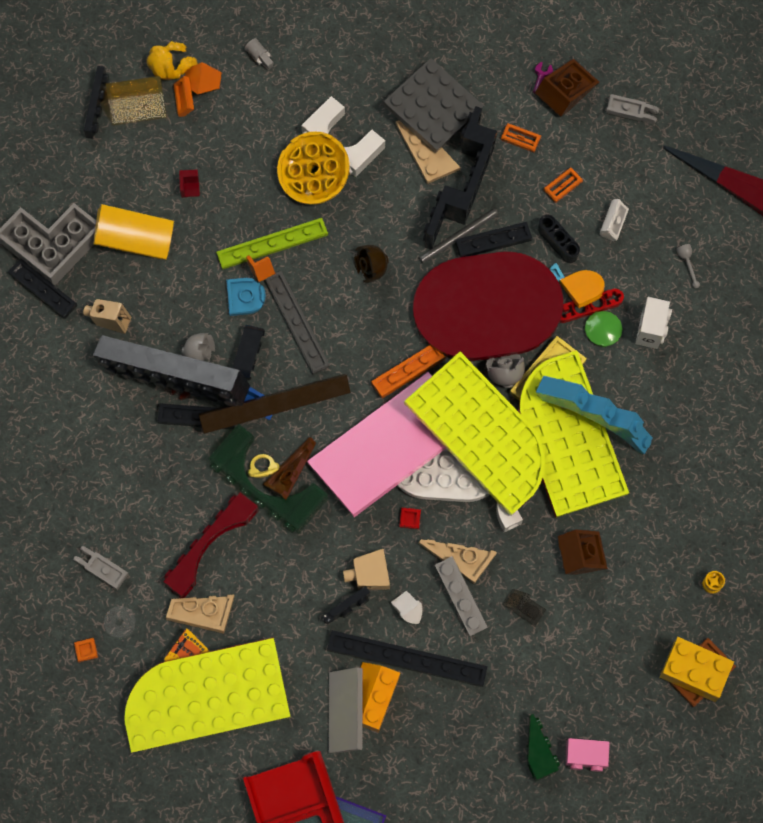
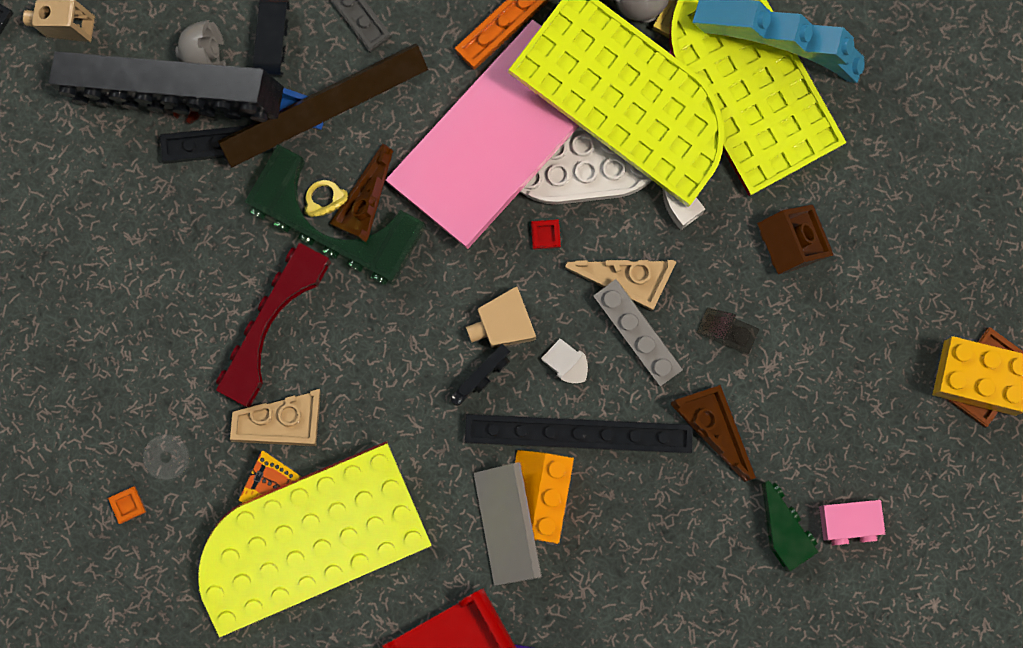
camera: 10 degrees left, 10 degrees up
light grey hinge [73,546,129,590] -> none
yellow wheel [702,571,725,594] -> none
none -> reddish brown wing [671,385,756,482]

